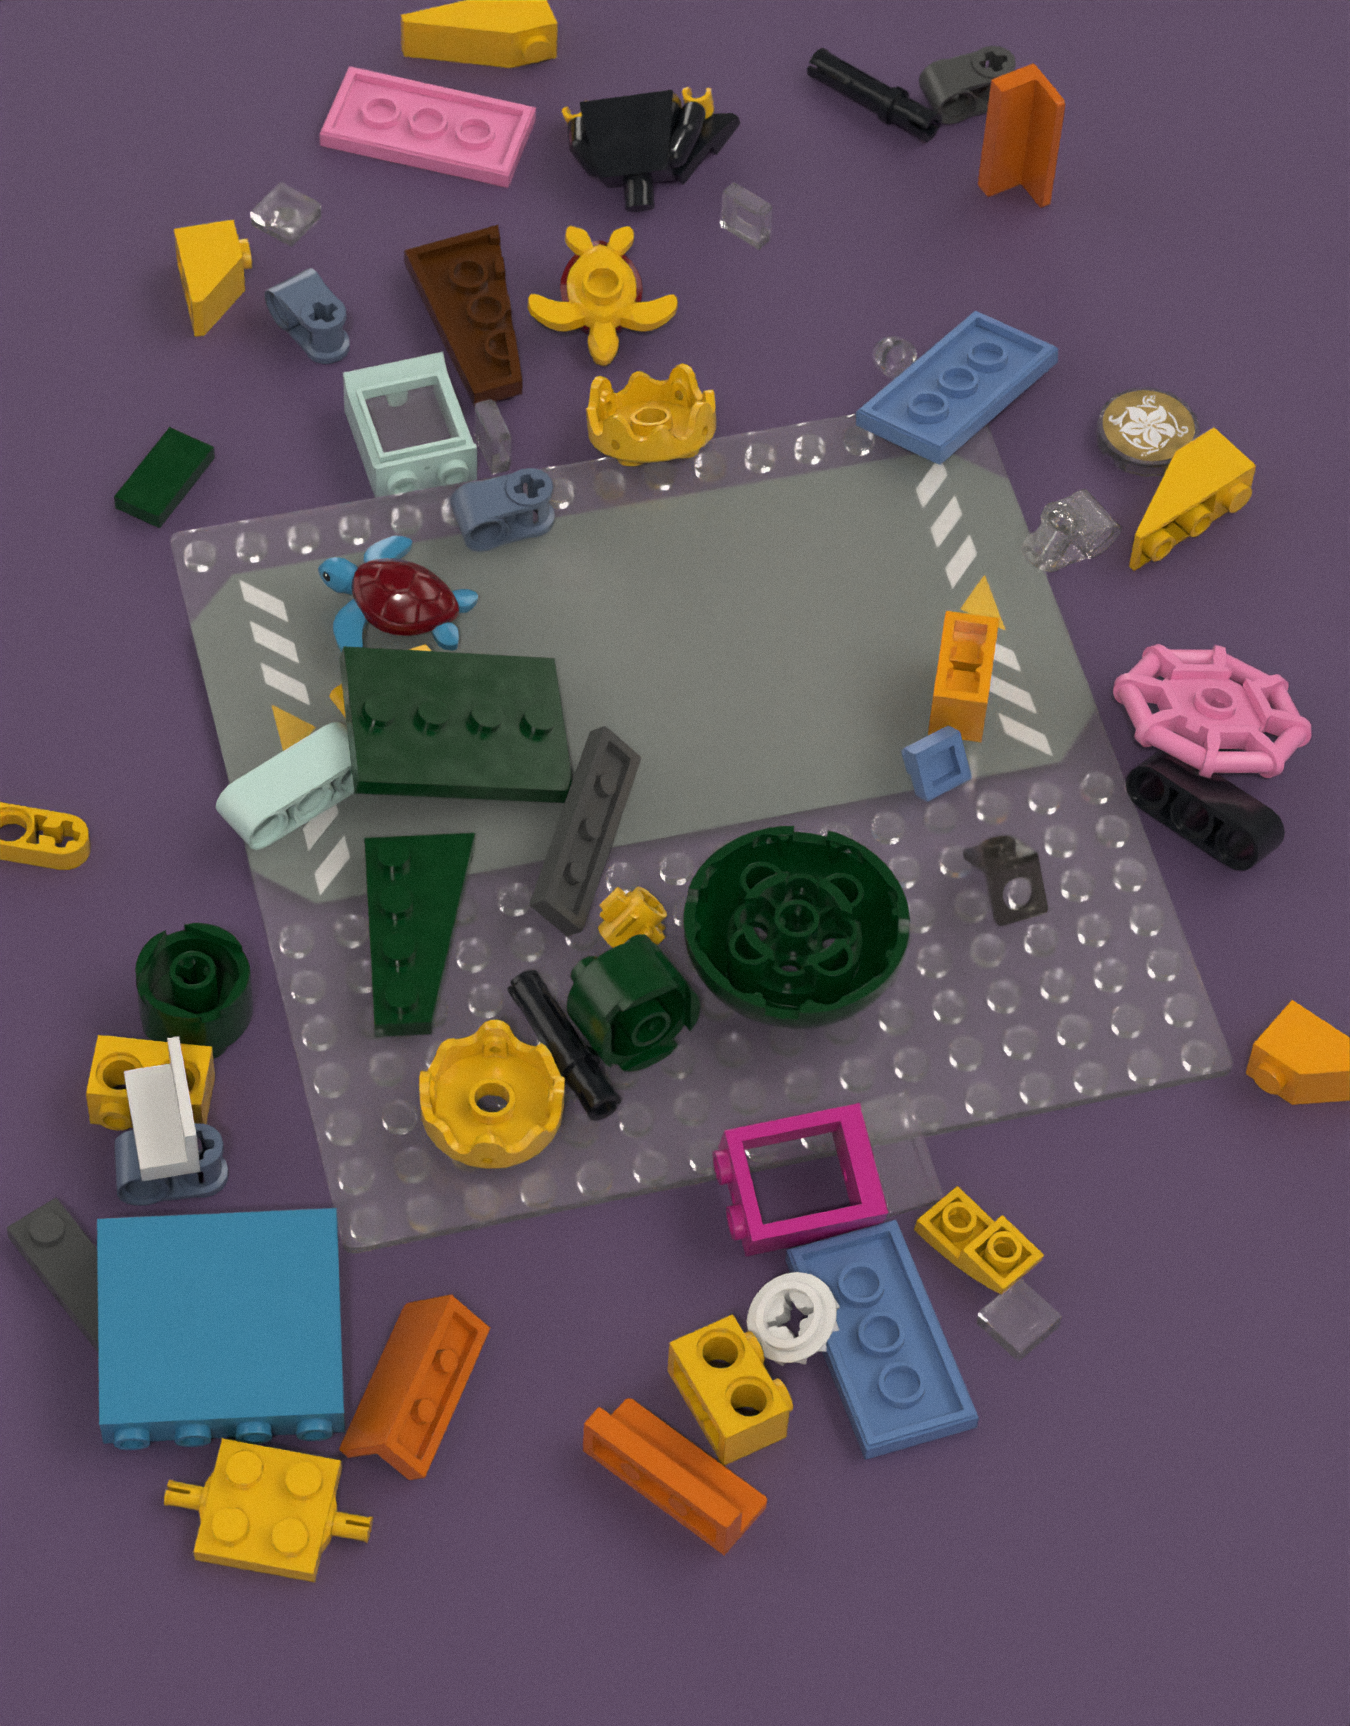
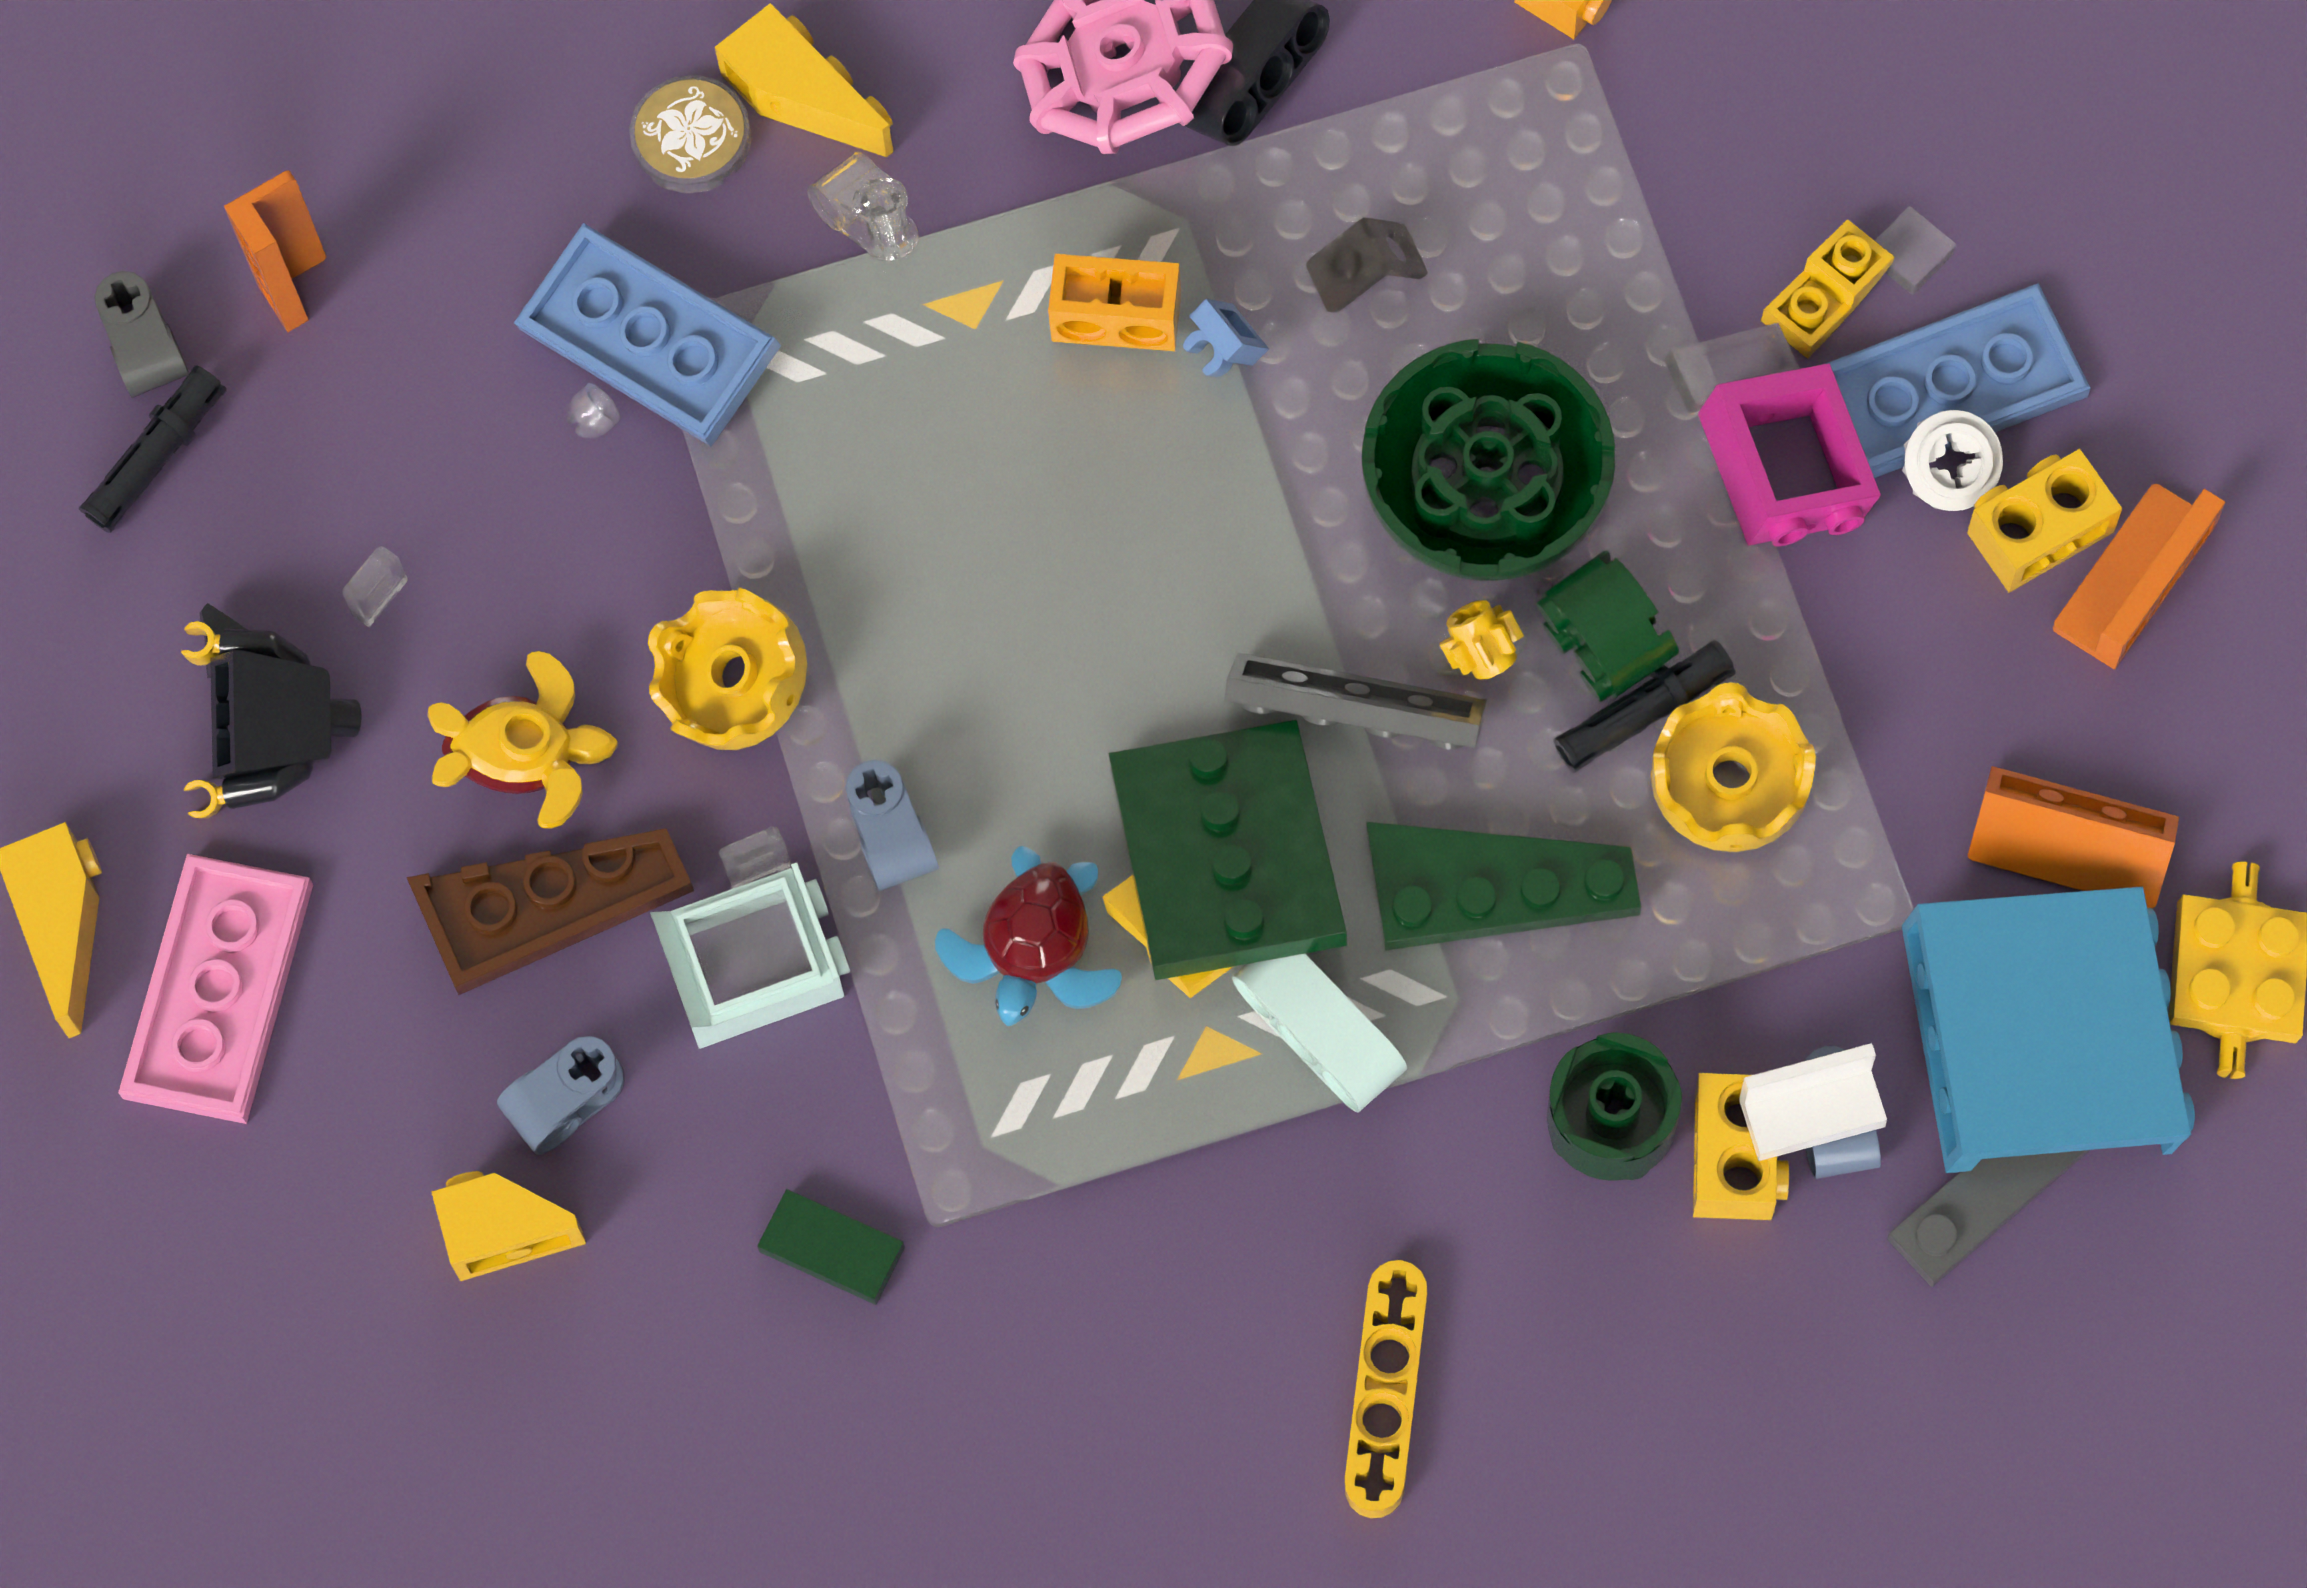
camera: 85 degrees left, 15 degrees up
clear plate [251,182,321,247] -> none

